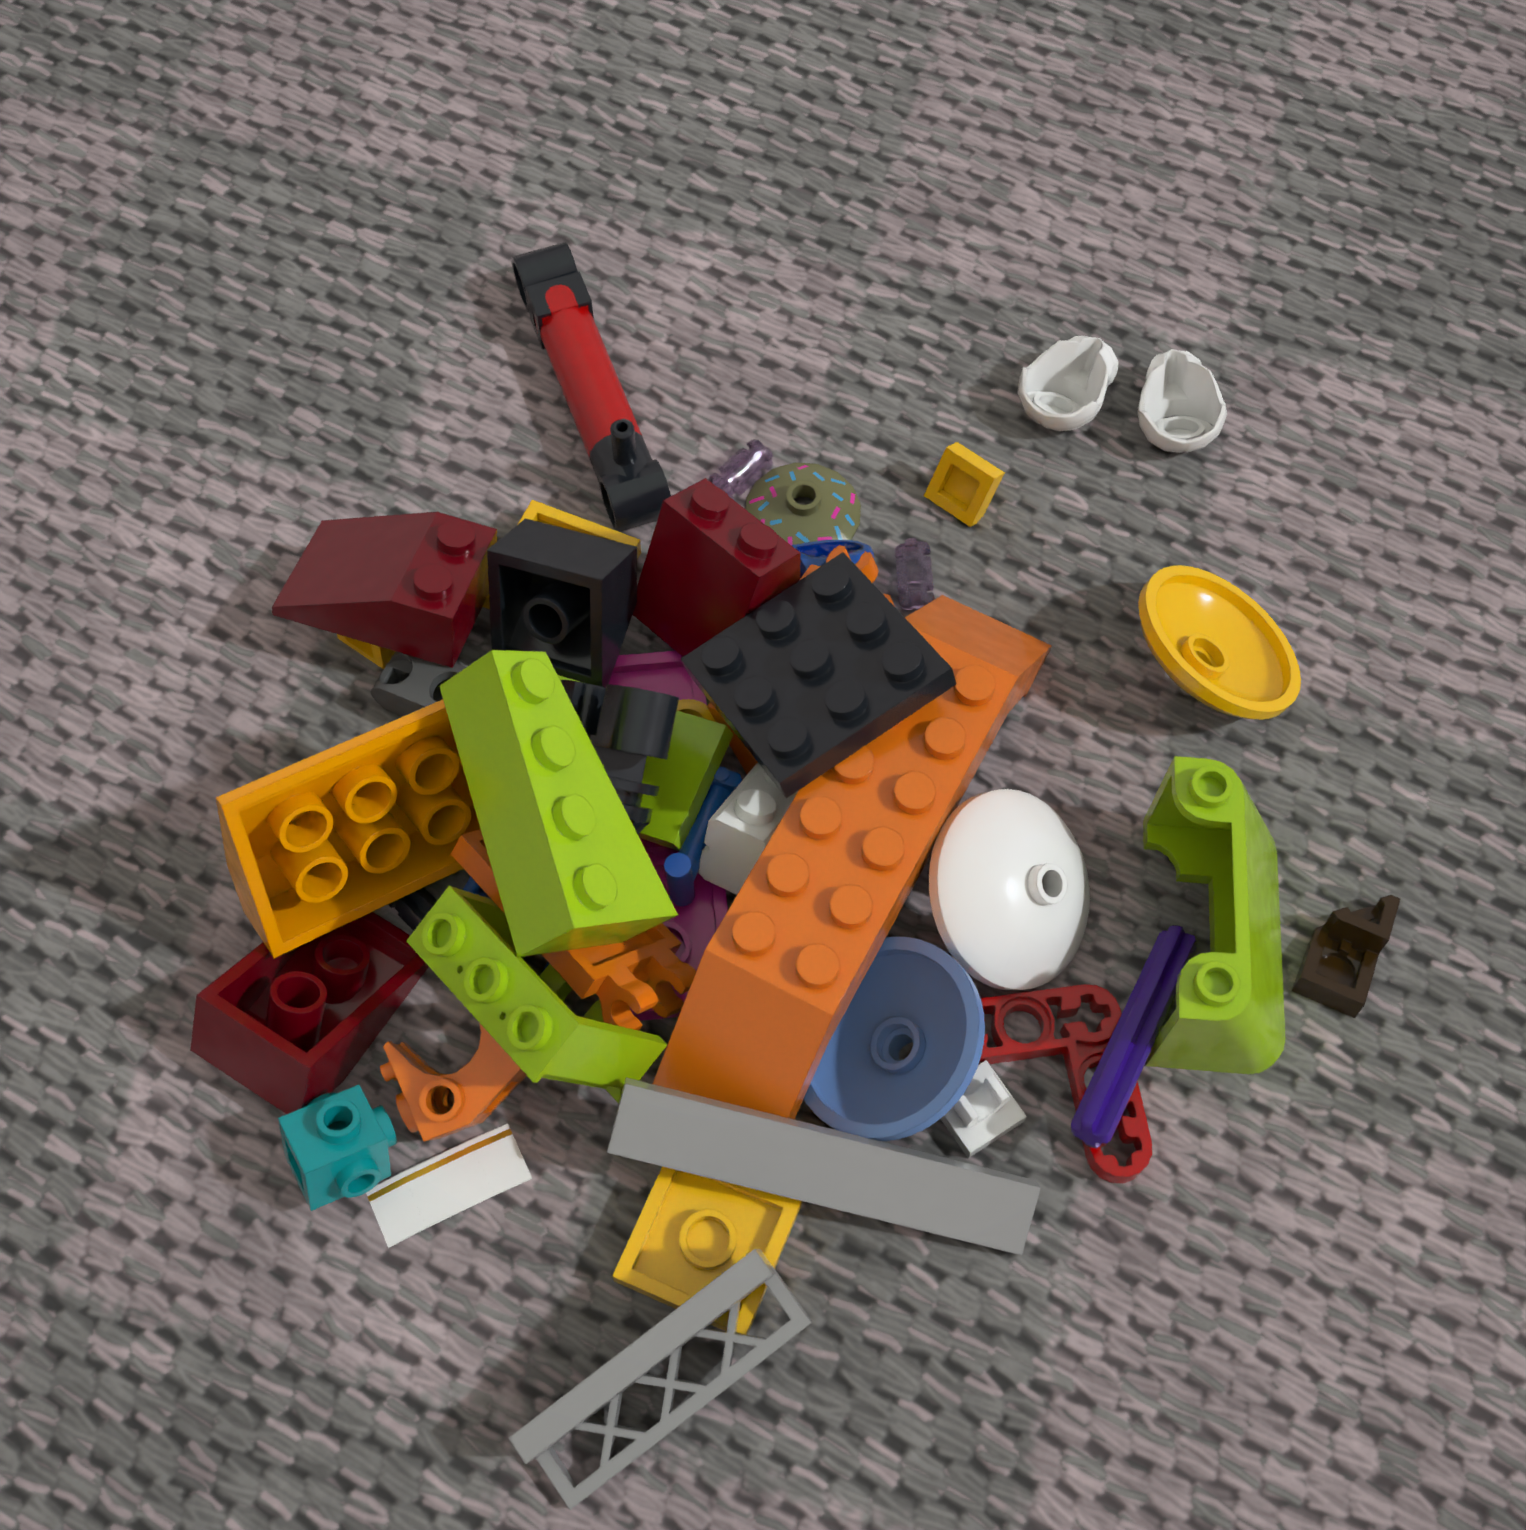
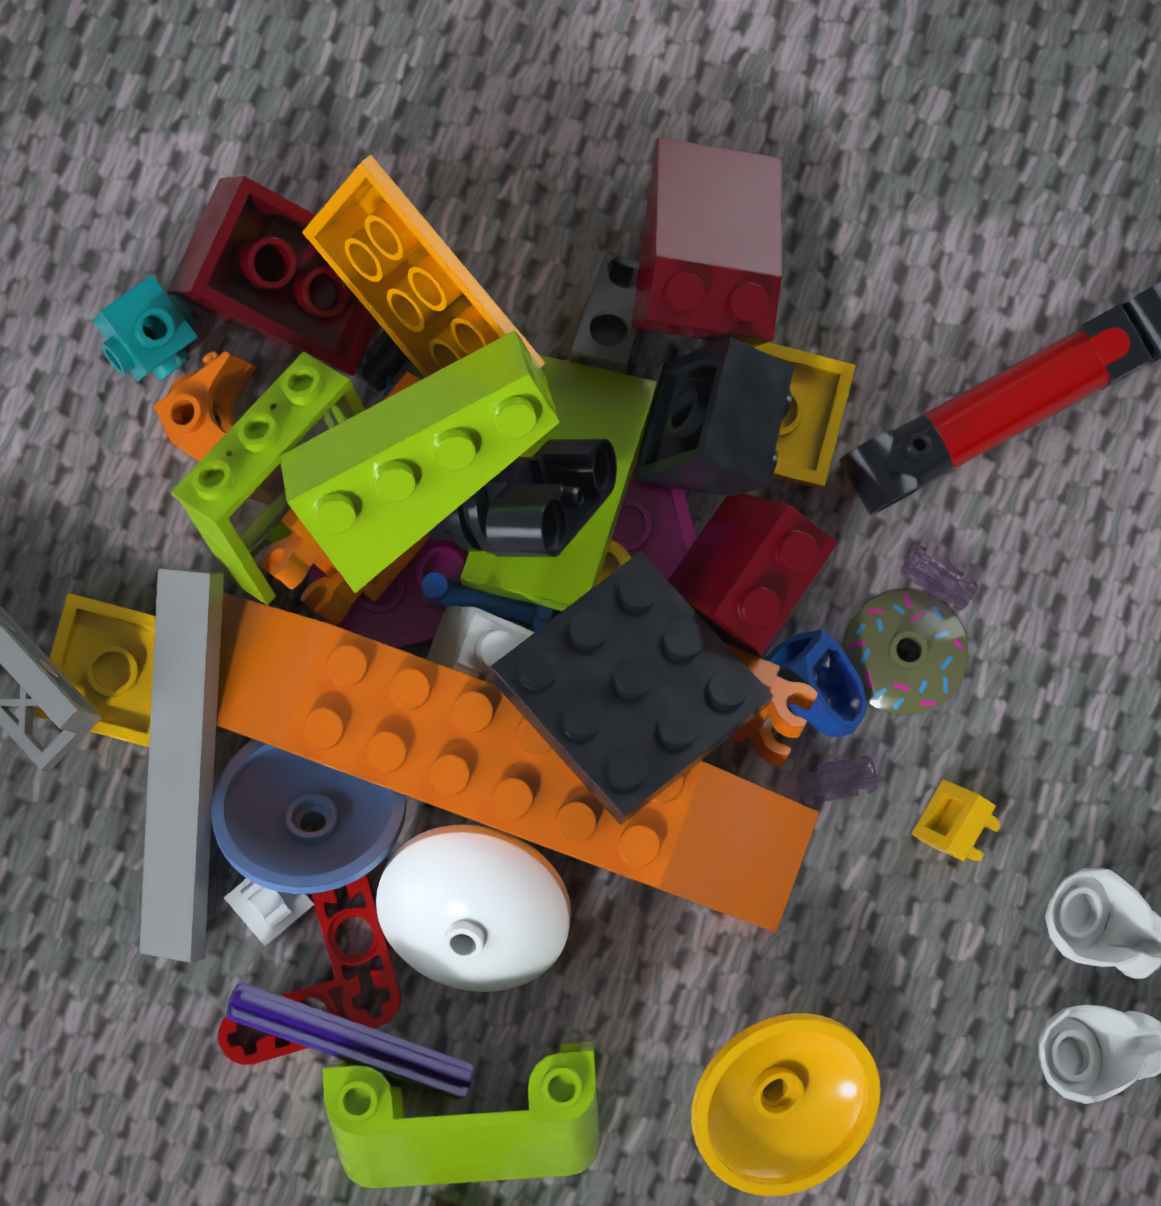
camera: 85 degrees right, 20 degrees up
white sticker [366,1123,532,1248] -> none

